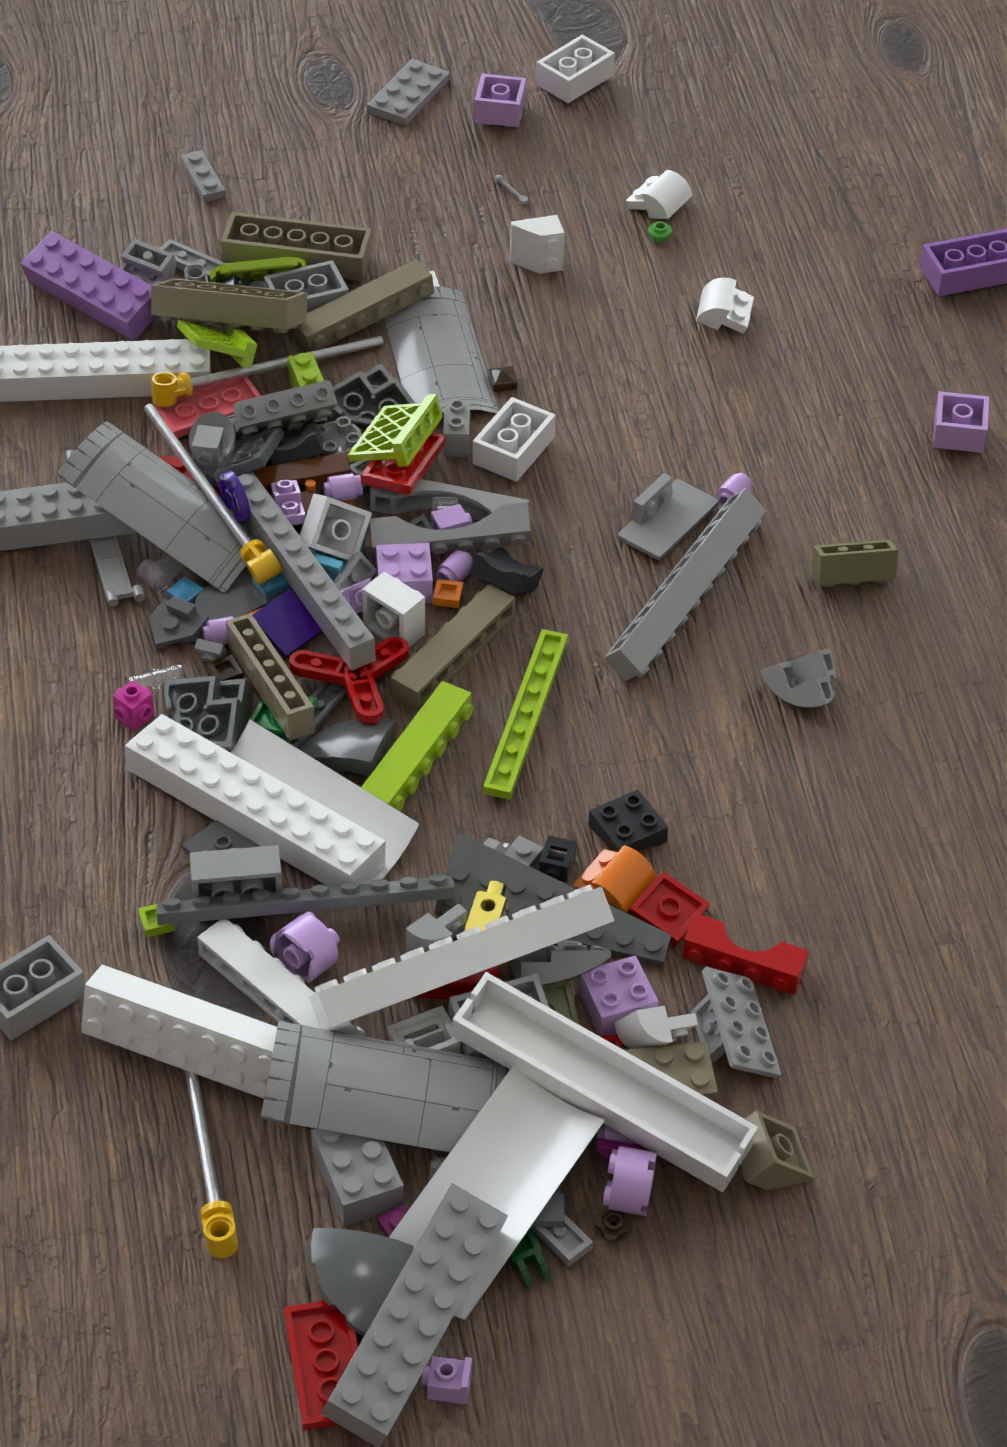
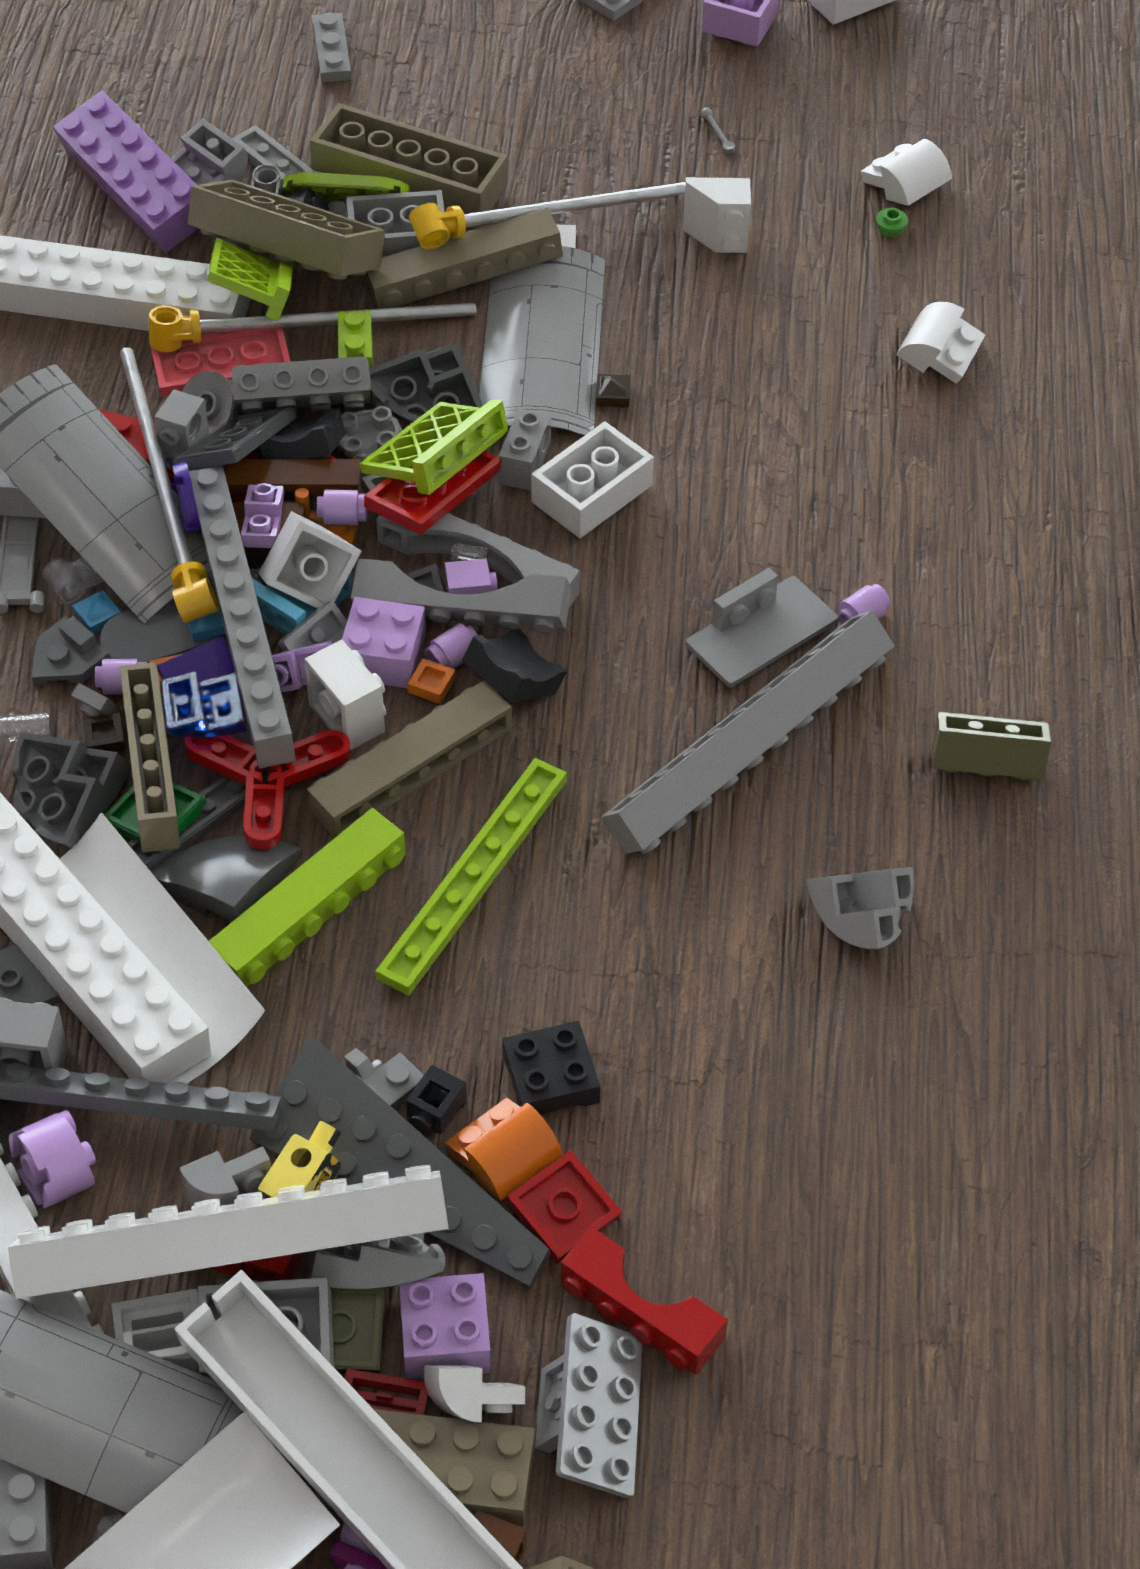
camera: 15 degrees right, 5 degrees up
none -> clear blue slope [160,671,247,737]
none -> piece [409,182,685,249]

